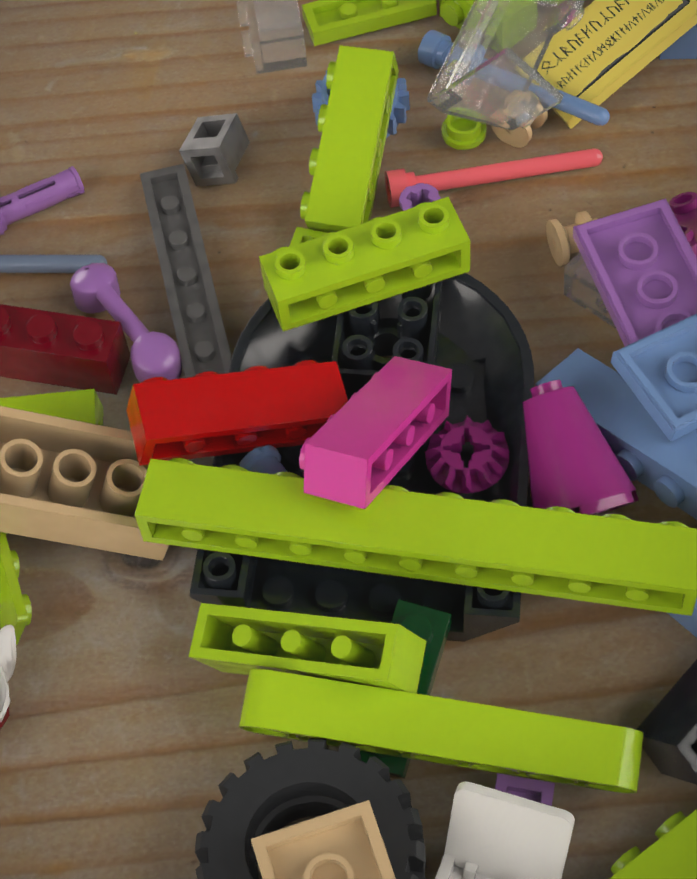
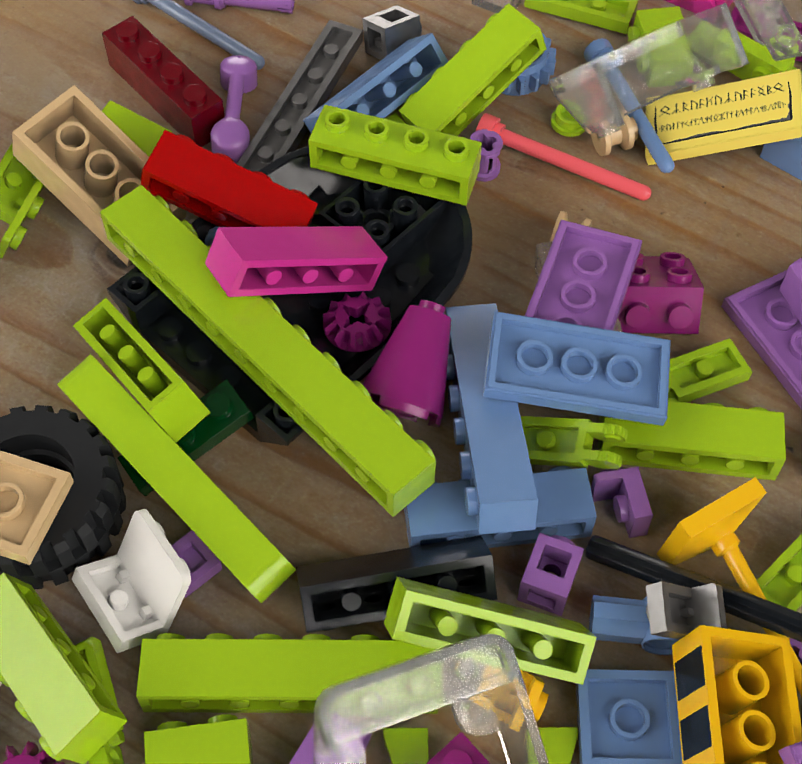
camera: 30 degrees right, 0 degrees up
none -> medium blue brick [303,33,448,133]

